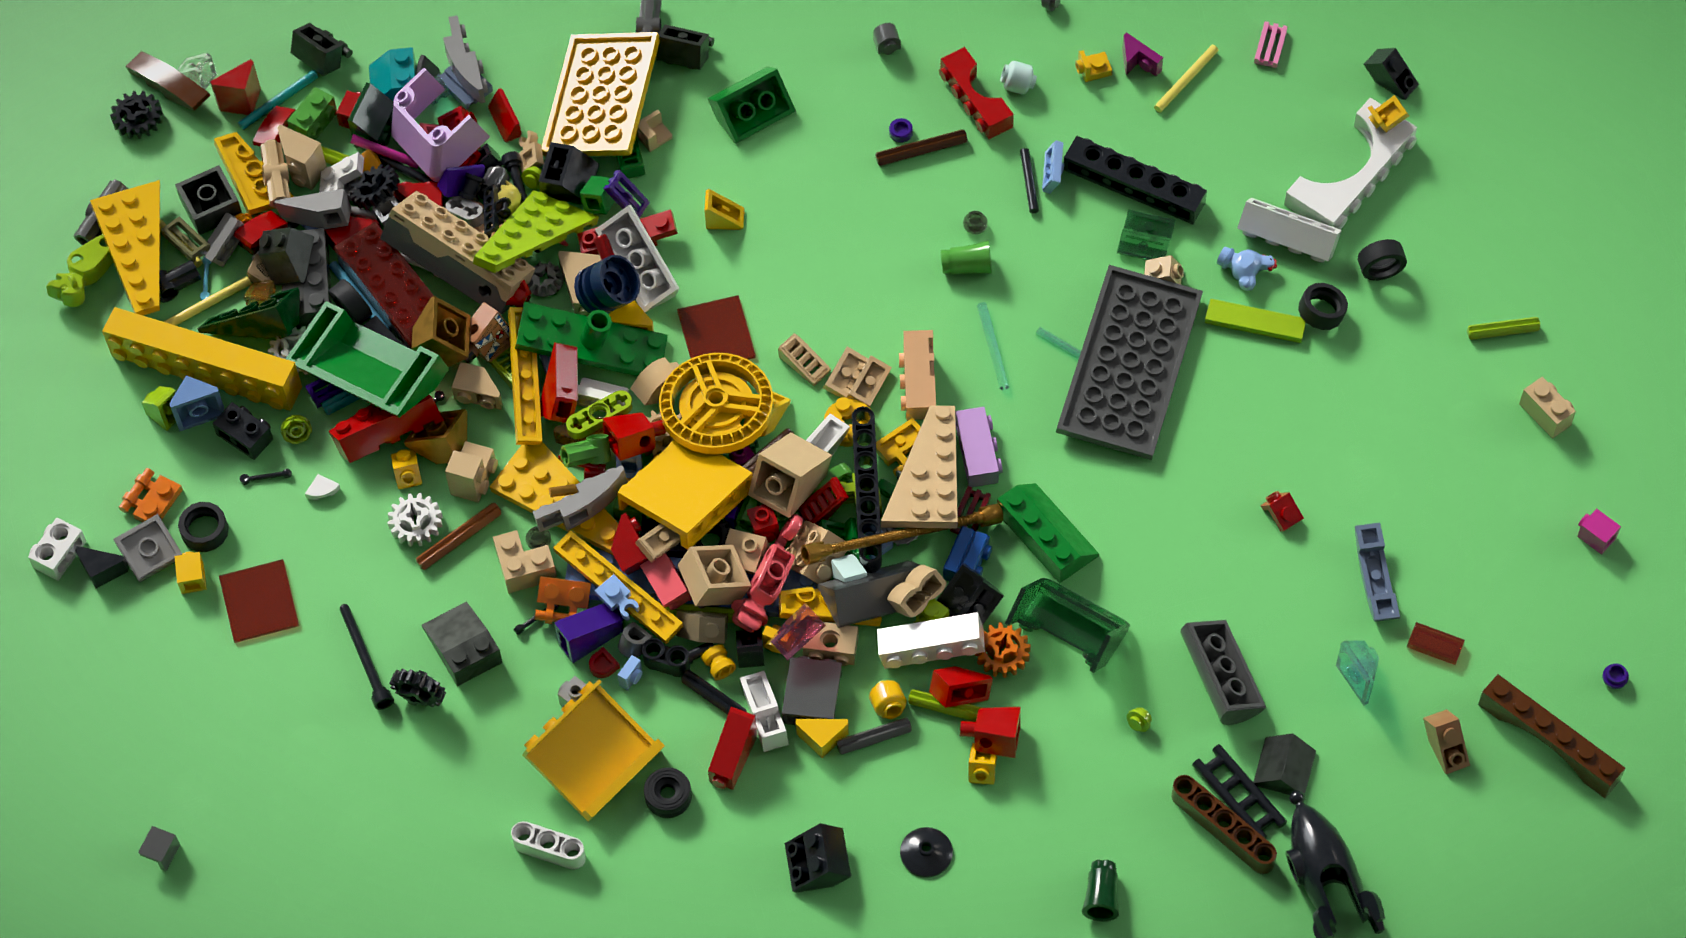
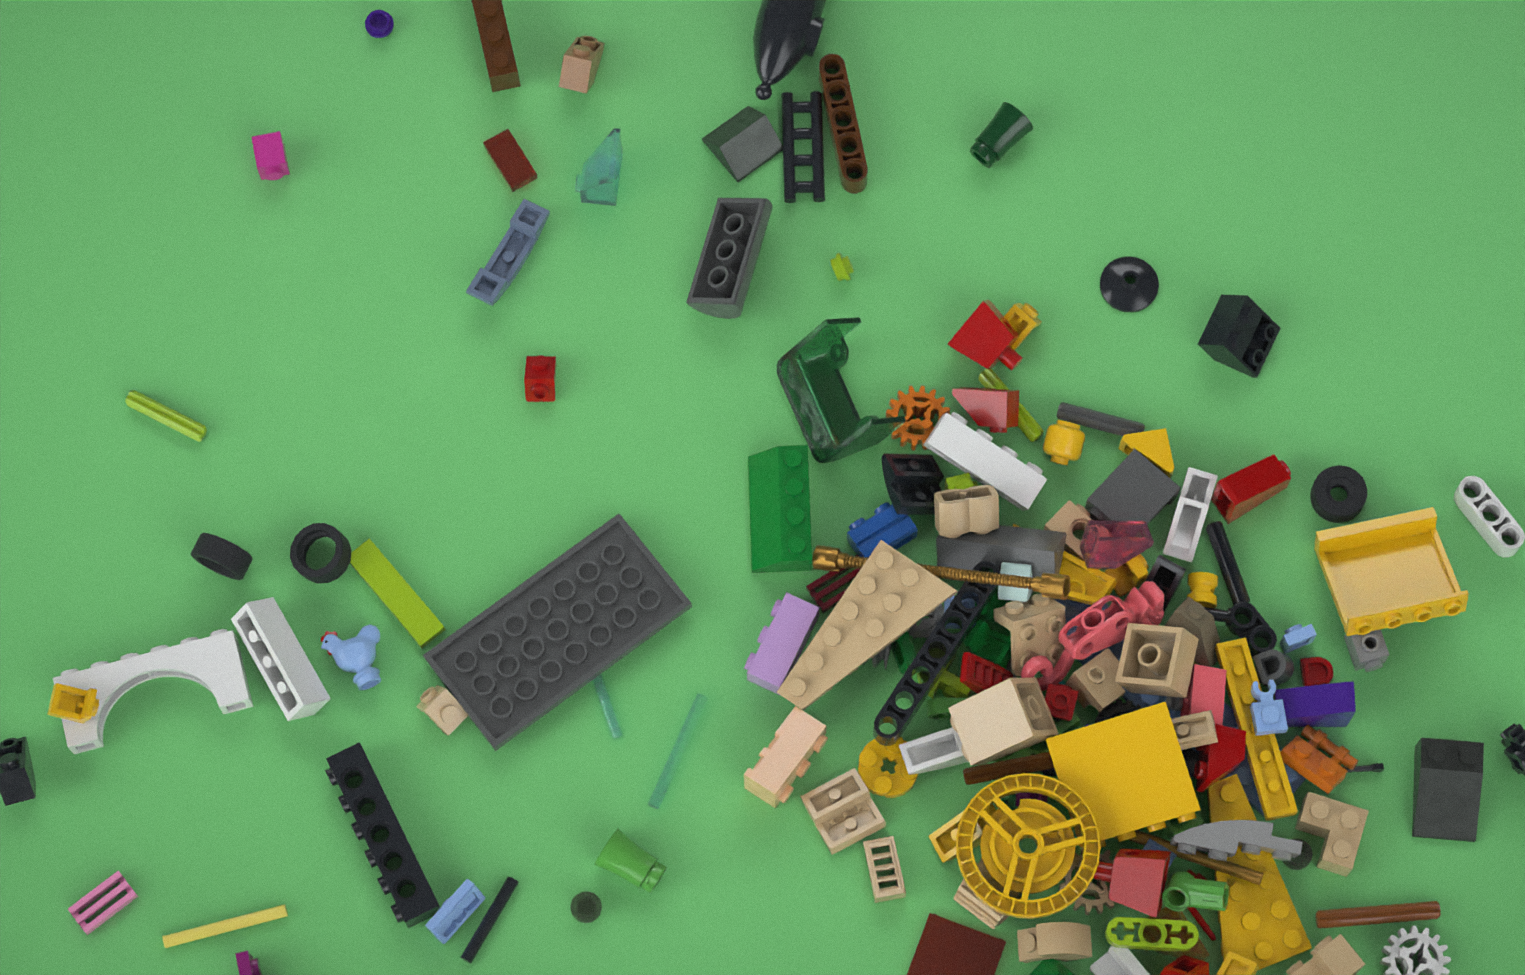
camera: 145 degrees left, 10 degrees up
yellow plate [876,418,921,476] -> none
clear green slope [1117,209,1176,260] -> none
tan brick [1519,377,1576,439] -> none

